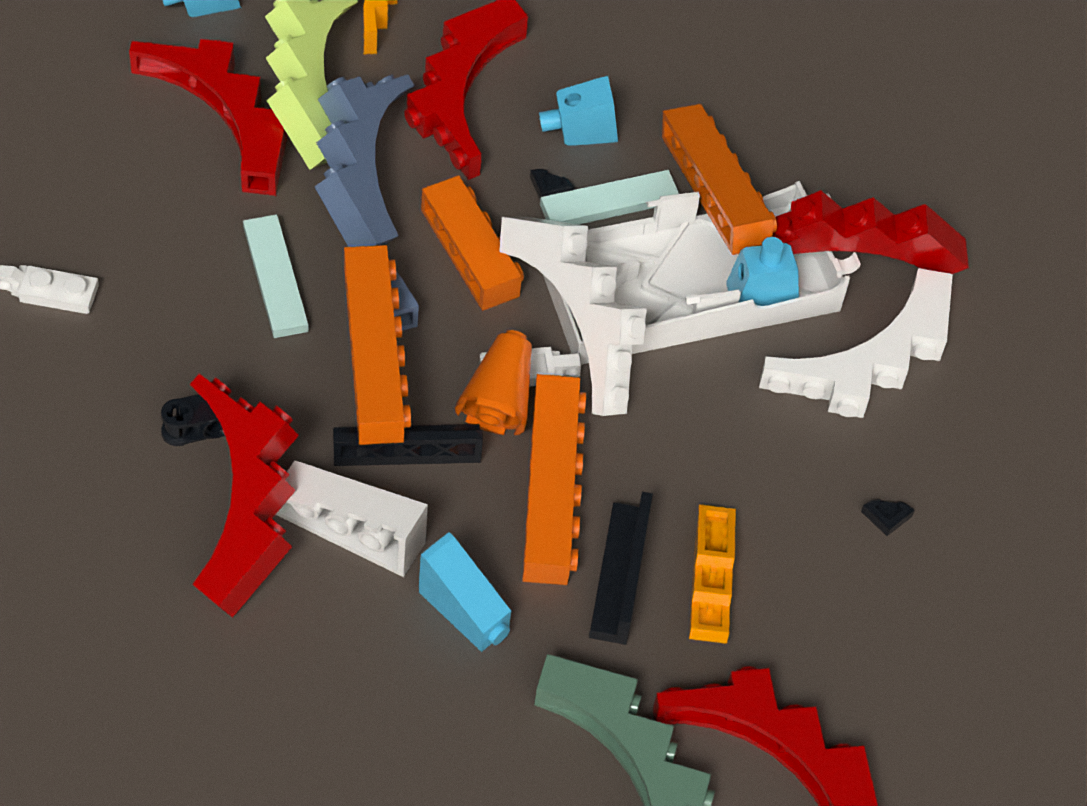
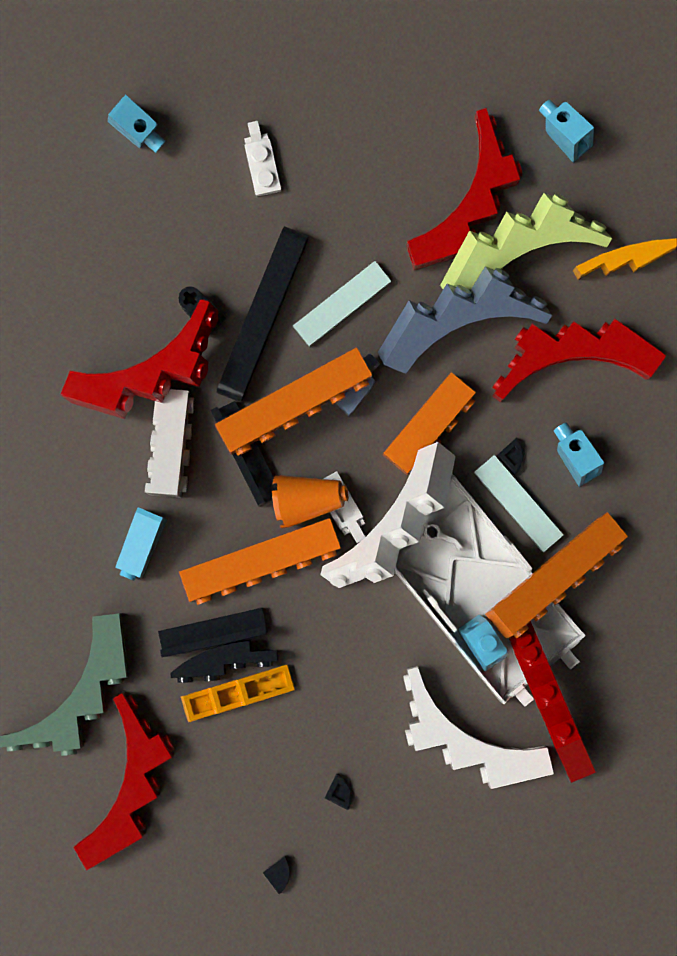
camera: 70 degrees right, 30 degrees up
none -> black slope [170,641,278,683]
none -> black beam [216,226,309,403]
none -> black tile [263,856,290,894]

